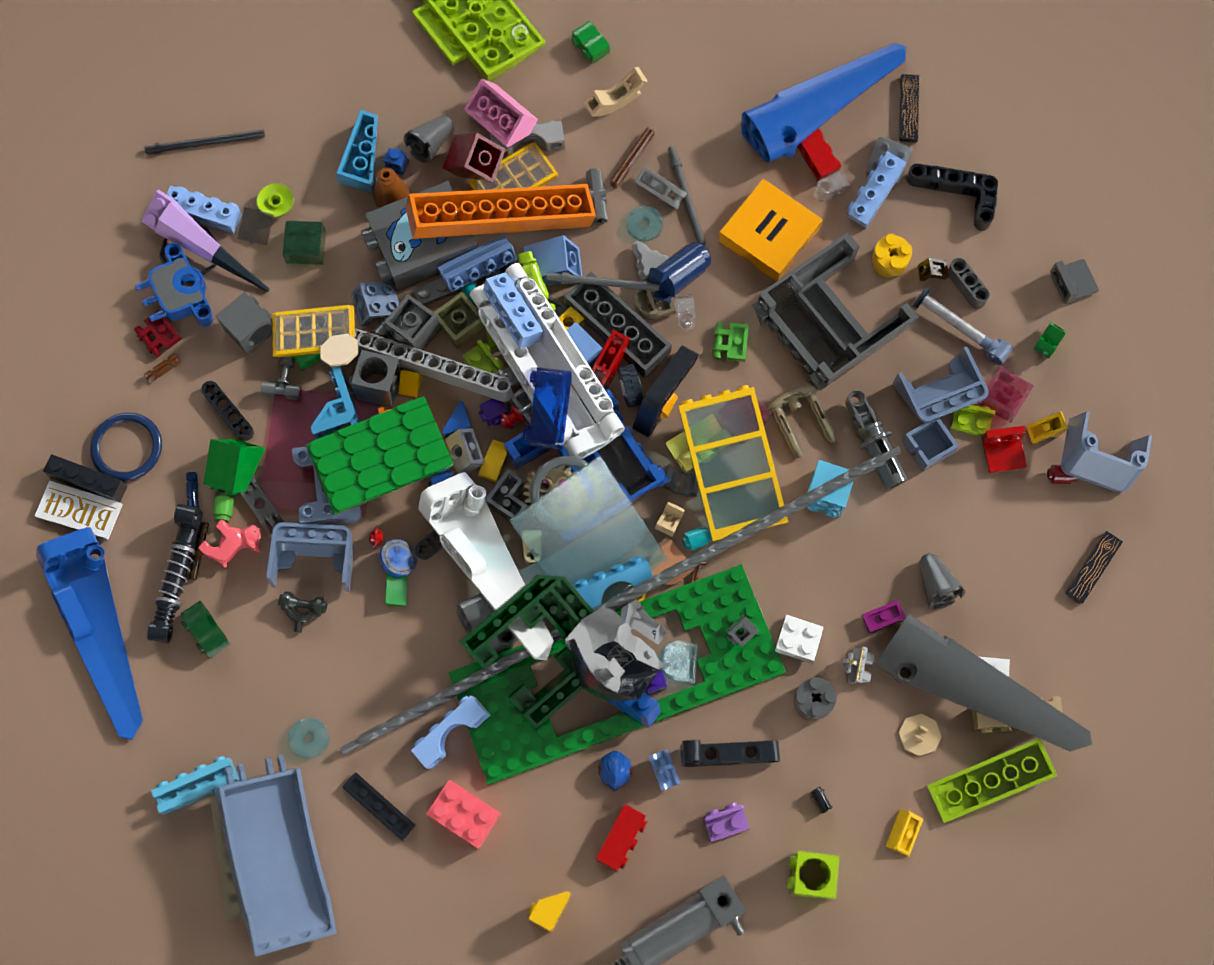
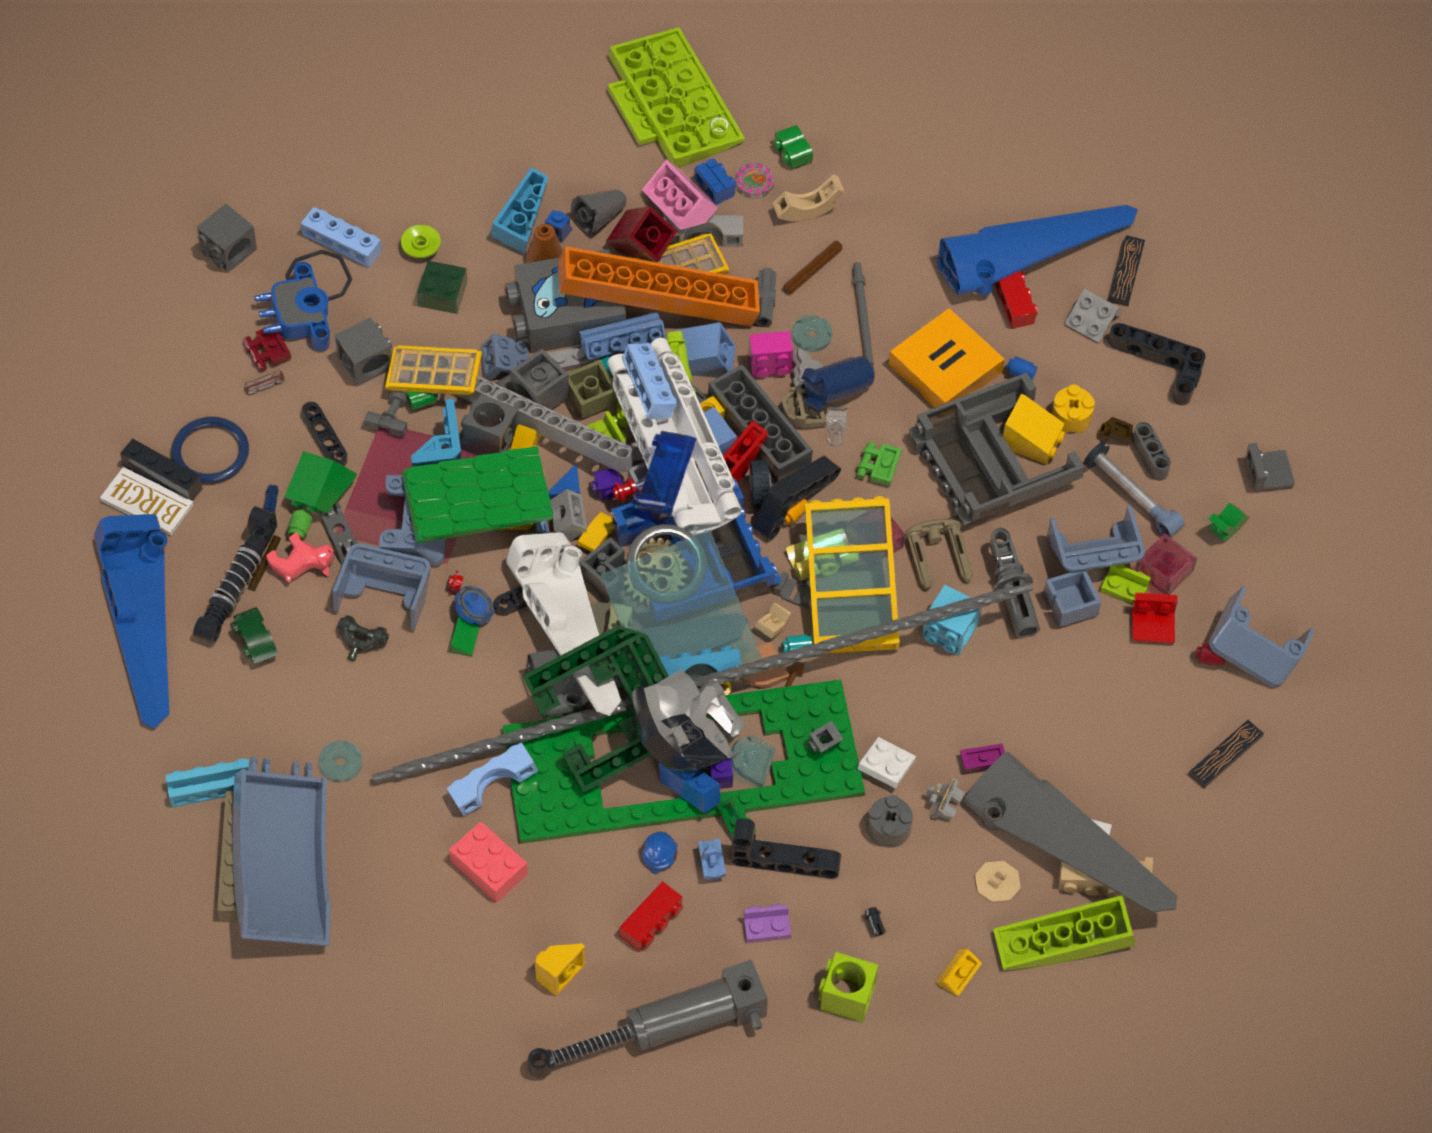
camera: 10 degrees right, 15 degrees down
lavender plate [141,190,270,291] -> none
black bar [144,129,265,154] -> none
clear smoke piece [237,207,274,246] -> none
tan piece [320,334,358,367] -> none
black tile [342,772,416,841] -> none
dark grey bar [547,272,660,291] -> none
light grey plate [635,166,687,209] -> none
clear piece [815,170,851,201] -> none
light blue brick [847,151,906,228] -> none
dark grey cone [919,553,966,609] -> none
yellow slope [1026,411,1068,444] -> none
none -> dark grey brick [197,204,257,273]
none -> blue brick [694,158,736,205]
none -> green plate [717,795,756,837]
none -> clear tile [736,163,774,198]
none -> dark pink brick [748,331,793,378]
none -> yellow slope [1003,394,1066,465]
none -> blue brick [1006,356,1038,381]

